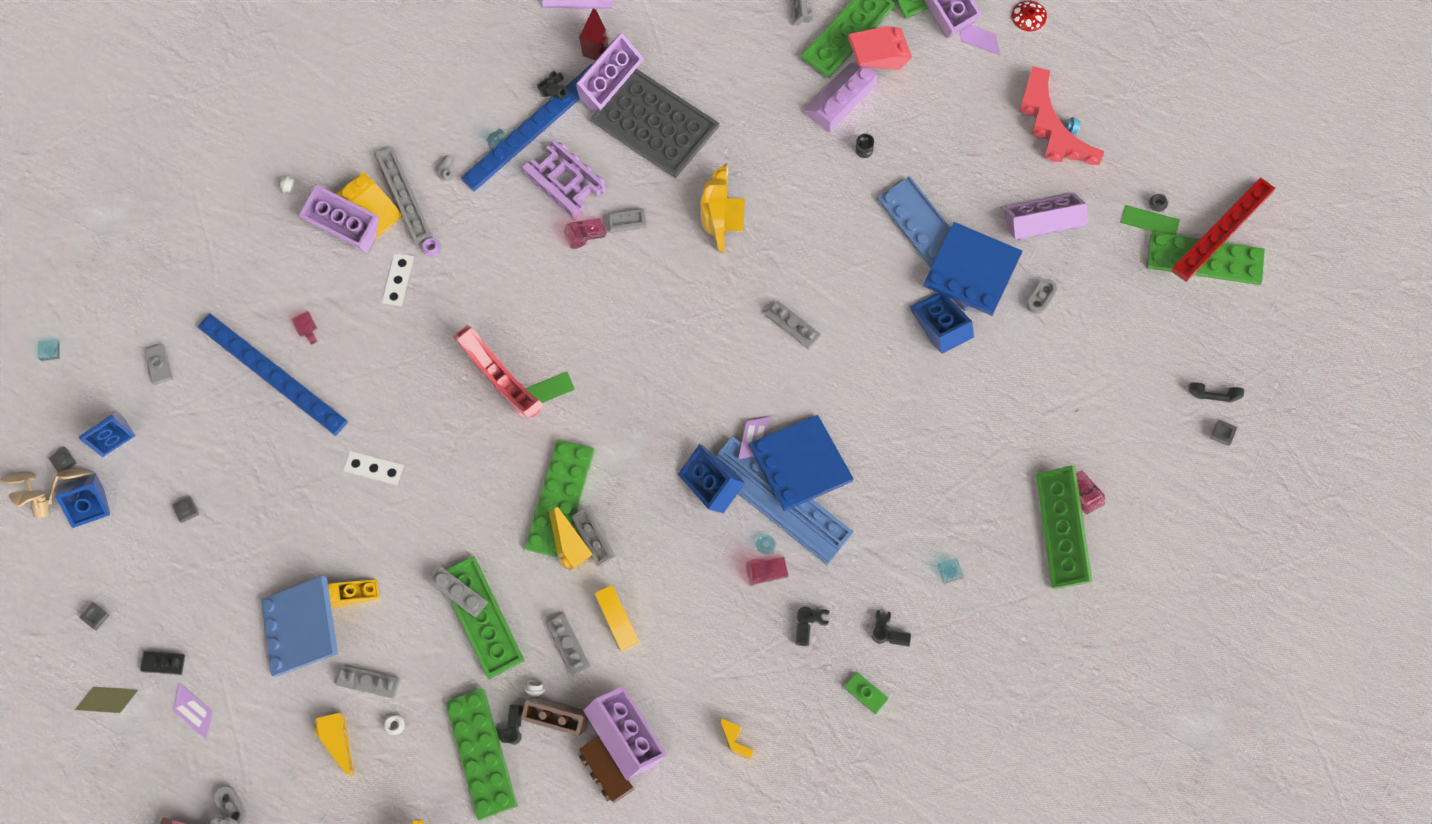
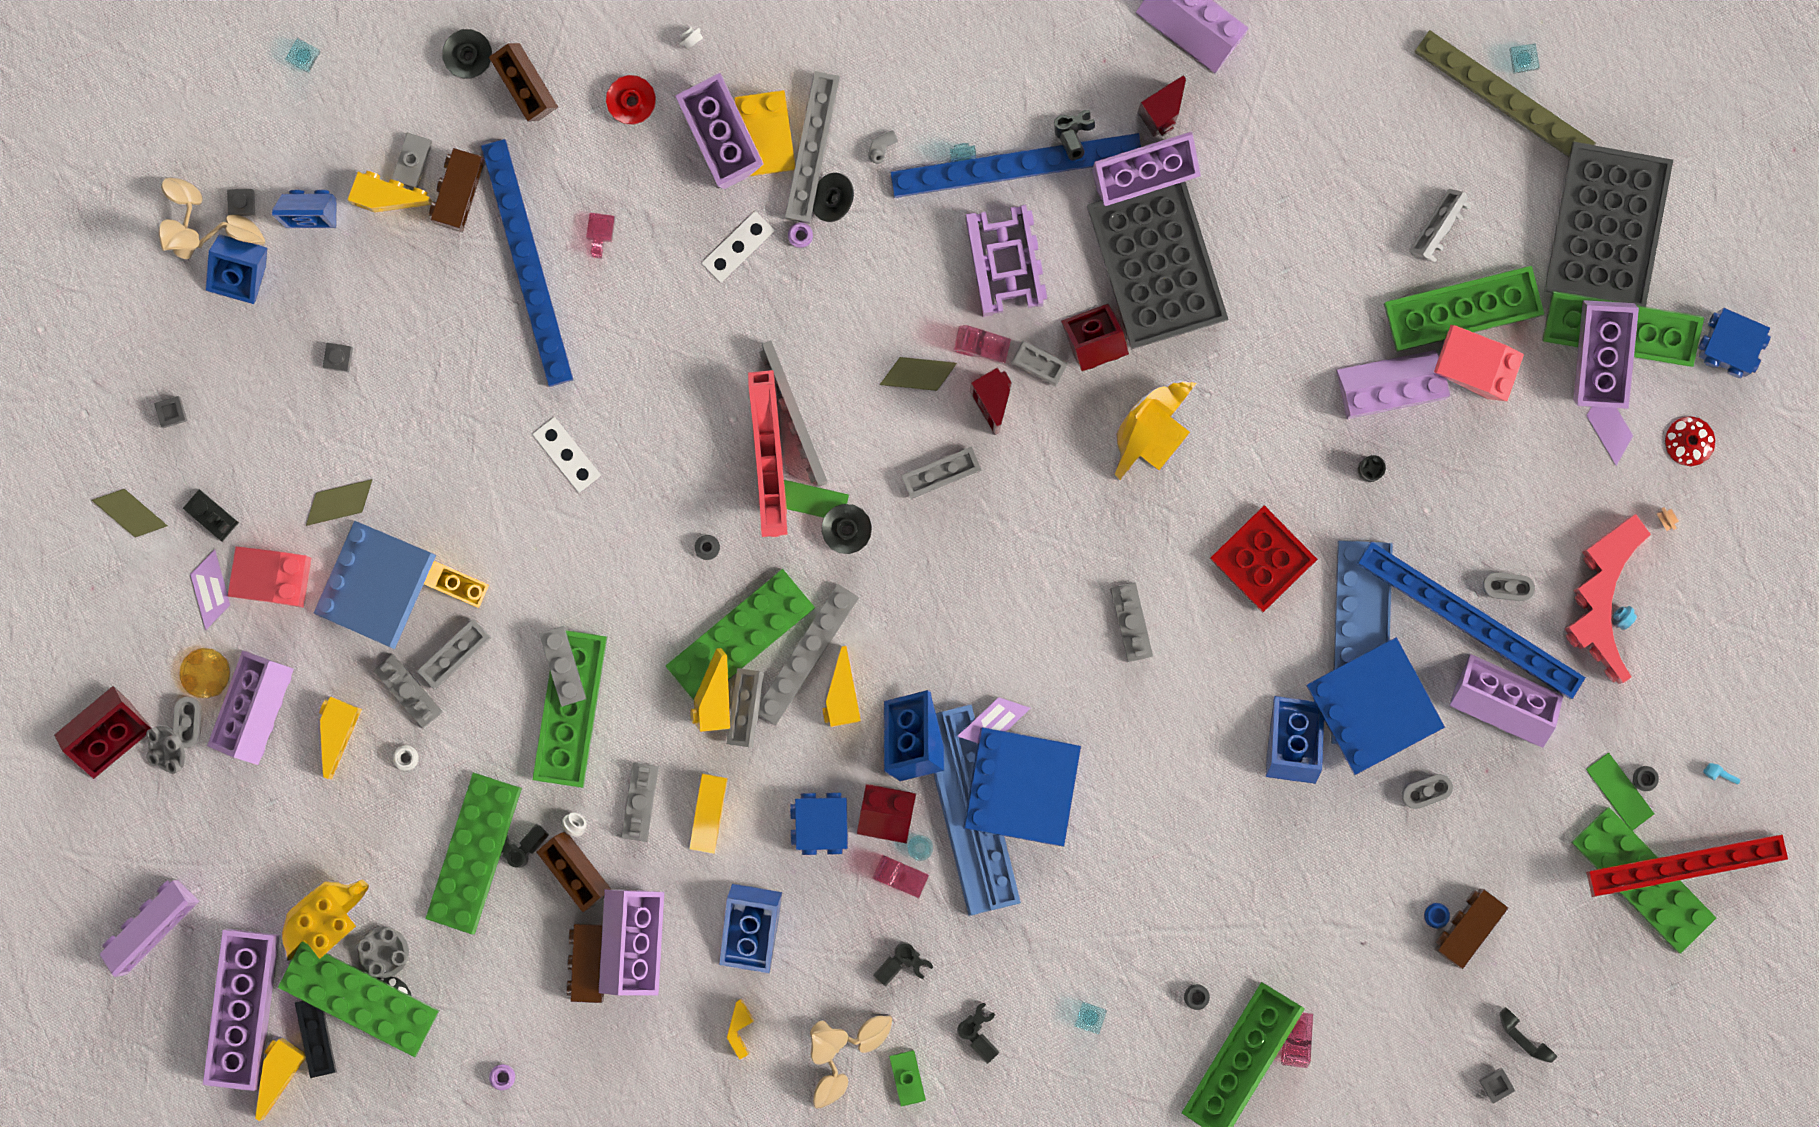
camera: 30 degrees right, 15 degrees up
none -> clear yellow dish [179,648,230,698]
none -> lavender slope [207,650,294,765]
none -> coral slope [228,546,312,608]
none -> olive sticker [306,479,373,526]
none -> yellow slope [347,171,432,213]
none -> light grey plate [417,619,492,690]
none -> reddish brown brick [429,148,485,233]
none -> pearl dark grey dish [442,29,492,79]
none -> reddish brown brick [489,43,559,122]
none -> red dish [606,75,656,125]
none -> dark grey plate [695,535,720,560]
none -> blue slope [719,884,782,973]
none -> light grey plate [758,584,859,725]
none -> light grey plate [759,340,827,487]
none -> blue brick [790,793,848,855]
none -> tan plant [810,1015,892,1109]
none -> pearl dark grey dish [813,172,854,222]
none -> pearl dark grey dish [821,504,872,554]
none -> yellow slope [822,646,861,727]
none -> dark red slope [857,784,916,844]
none -> olive sticker [880,357,957,391]
none -> light grey plate [901,446,981,499]
none -> dark red slope [970,367,1012,435]
none -> dark red slope [1061,304,1129,372]
none -> dark grey plate [1184,984,1210,1010]
none -> red plate [1209,505,1318,613]
none -> blue plate [1357,542,1586,699]
none -> blue plate [1424,903,1450,929]
none -> reddish brown brick [1434,888,1509,969]
none -> light grey plate [1483,572,1535,601]
none -> light nougat plate [1657,507,1679,531]
none -> medium azure hand [1703,763,1740,785]

